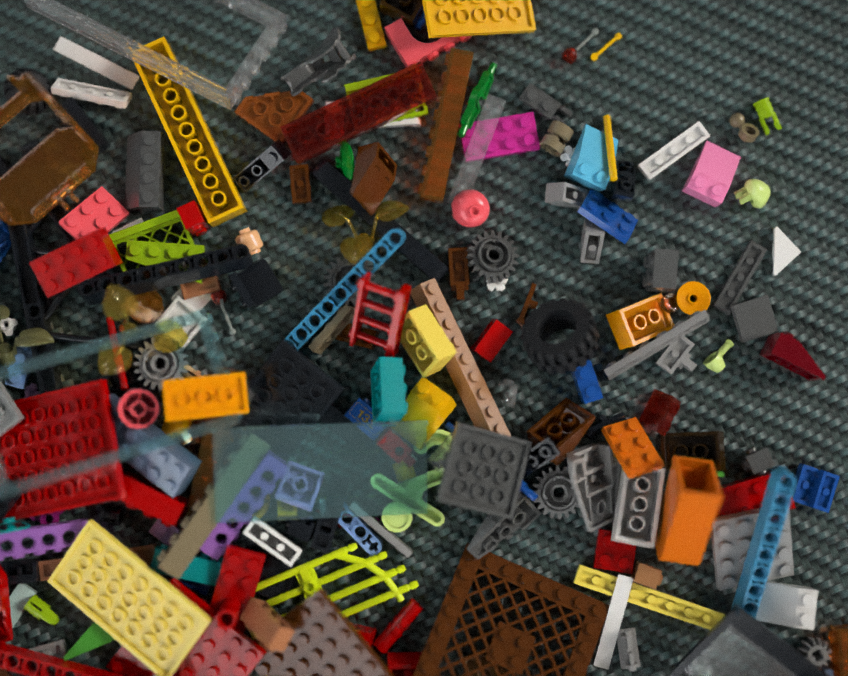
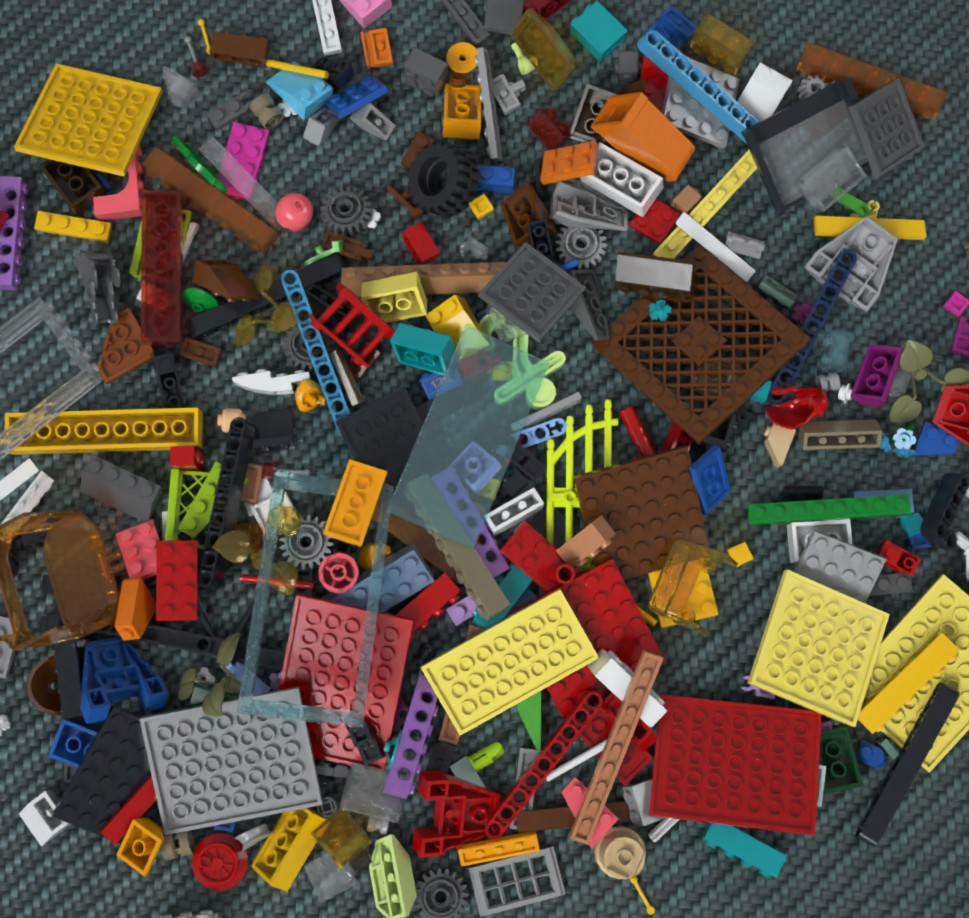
camera: 65 degrees left, 5 degrees down
none -> orange slope [114,577,156,641]
none -> clear slope [162,66,199,109]
none -> reddish brown brick [209,31,270,68]
none -> white slope [232,369,312,395]
none -> light orange piece [295,379,325,413]
none -> black brick [299,283,359,337]
none -> bright green piece [304,239,344,266]
none -> orange plate [360,28,393,69]
none -> reddish brown plate [401,131,435,170]
none -> yellow plate [469,194,494,220]
none -> clear yellow windscreen [510,8,576,91]
none -> teal brick [570,1,628,62]
none -> slope [615,251,697,301]
none -> reddish brown sticker [621,79,645,95]
none -> teal plant [649,299,672,322]
none -> clear yellow brick [690,13,754,76]

